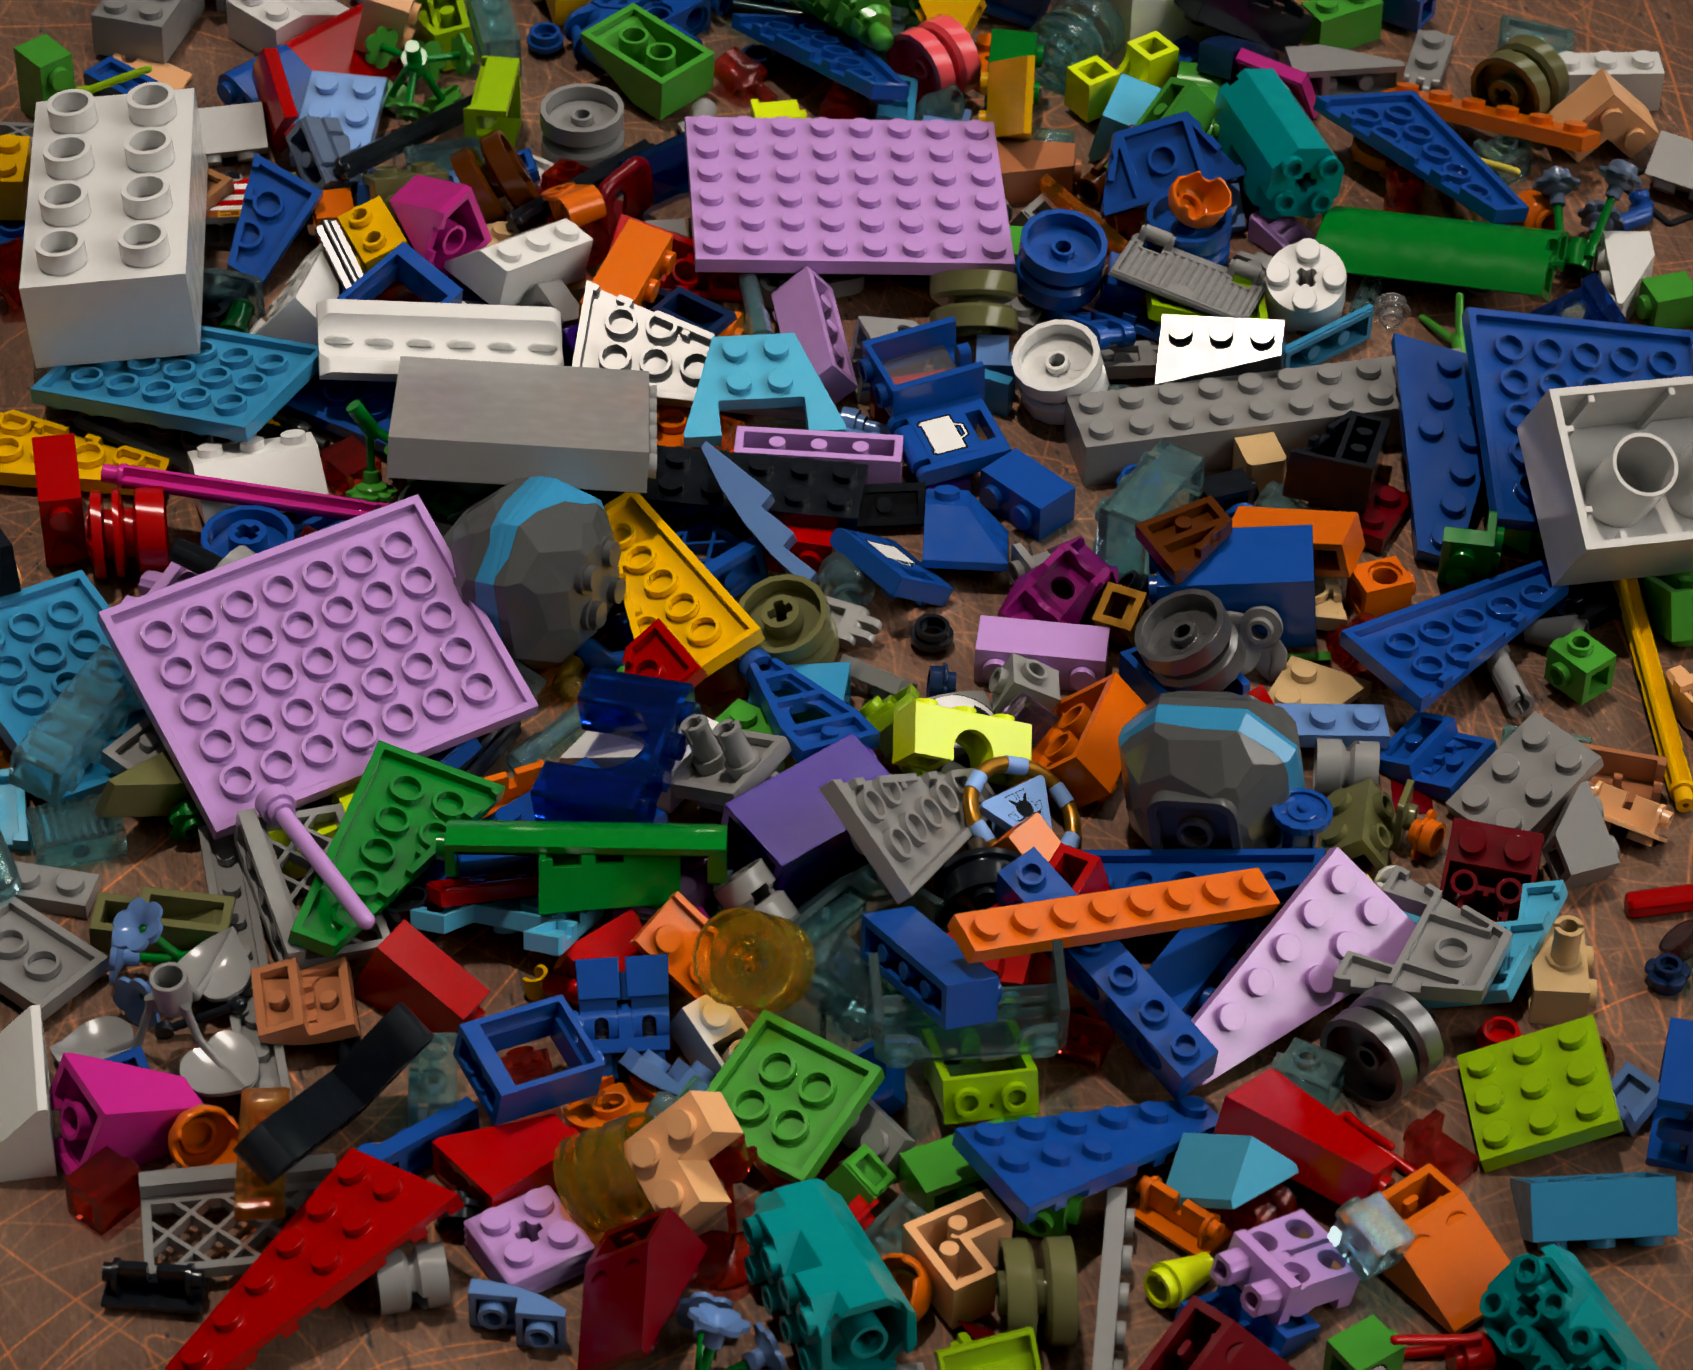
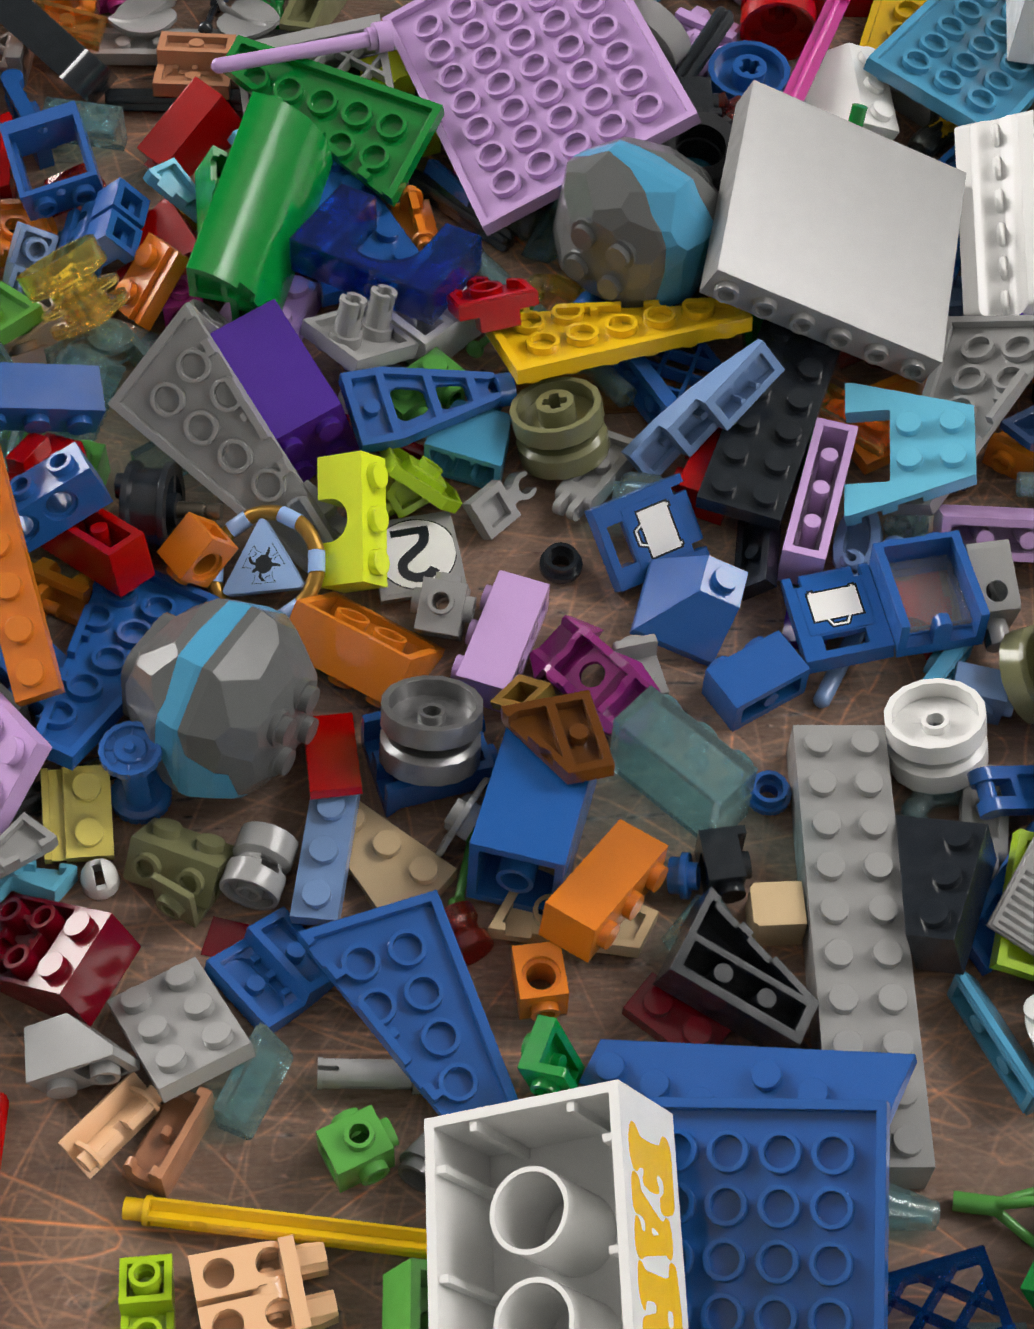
camera: 100 degrees right, 15 degrees up
dark blue plate [926,662,956,698] -> none
slope [1000,691,1059,751] -> none
orange plate [1407,809,1446,861] -> none

